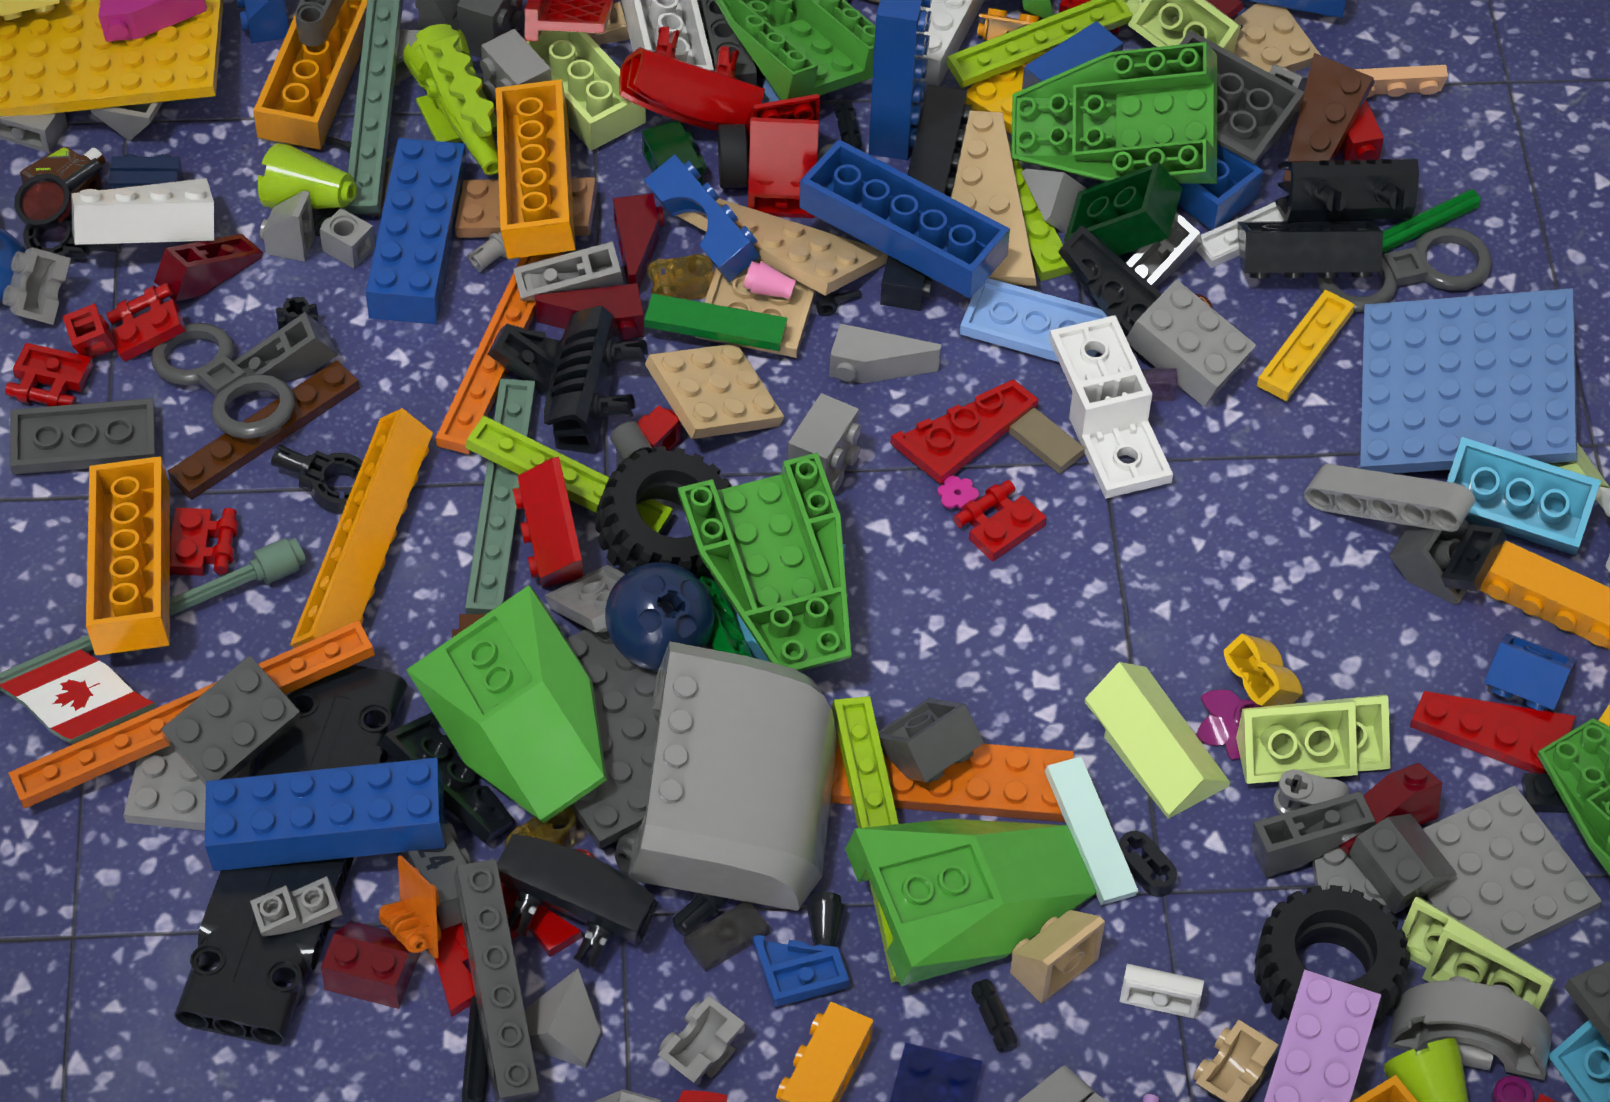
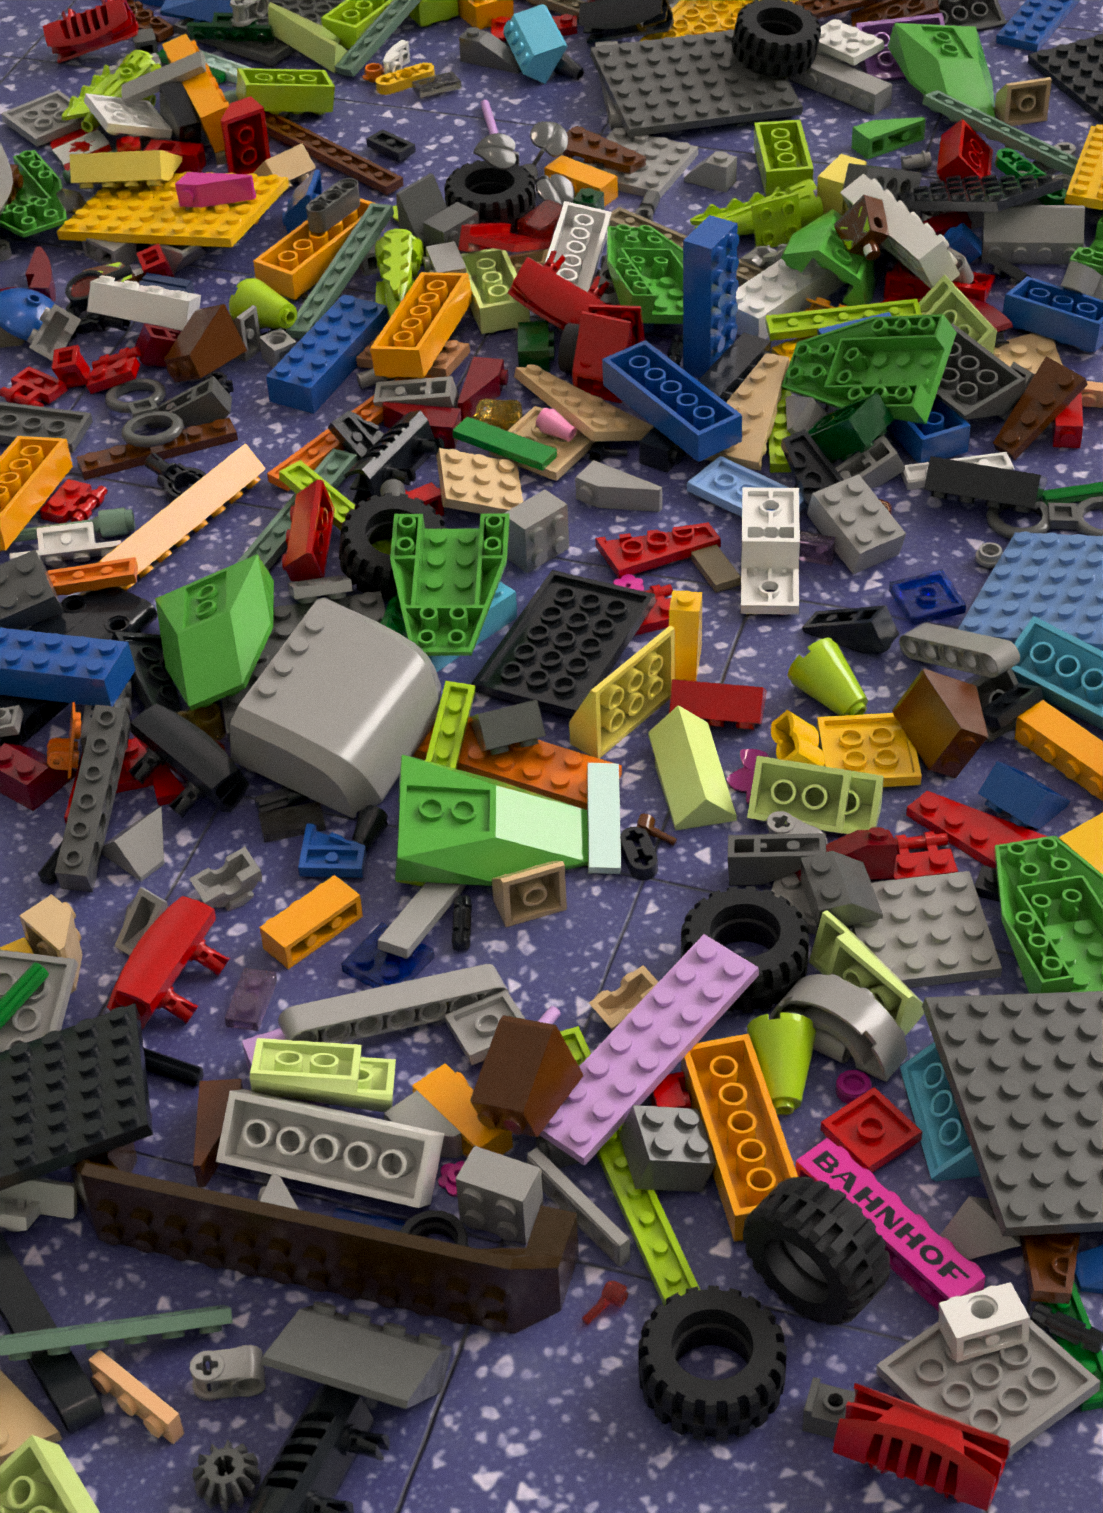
camera: 25 degrees right, 10 degrees down
dark blue piece [605,562,715,671] -> none
blue arch [644,154,761,282] -> none
white brick [1119,963,1204,1019] -> none
yellow plate [1257,290,1355,401] -> none
black piece [1275,158,1419,222] -> none
none -> white bracket [9,522,122,565]
none -> red brick [137,243,175,277]
none -> reddish brown slope [164,304,247,383]
none -> light grey tile [378,882,465,959]
none -> black plate [472,570,656,717]
none -> light yellow slope [569,626,675,759]
none -> reddish brown hand [637,813,677,846]
none -> yellow slope [669,590,702,681]
none -> red slope [669,679,767,730]
none -> lime cone [787,638,868,716]
none -> black slope [802,605,899,654]
none -> yellow plate [817,713,922,787]
none -> clear blue plate [889,569,966,626]
none -> reddish brown slope [892,668,988,778]
none -> red plate [892,831,958,880]
none -> light grey plate [975,542,1003,568]

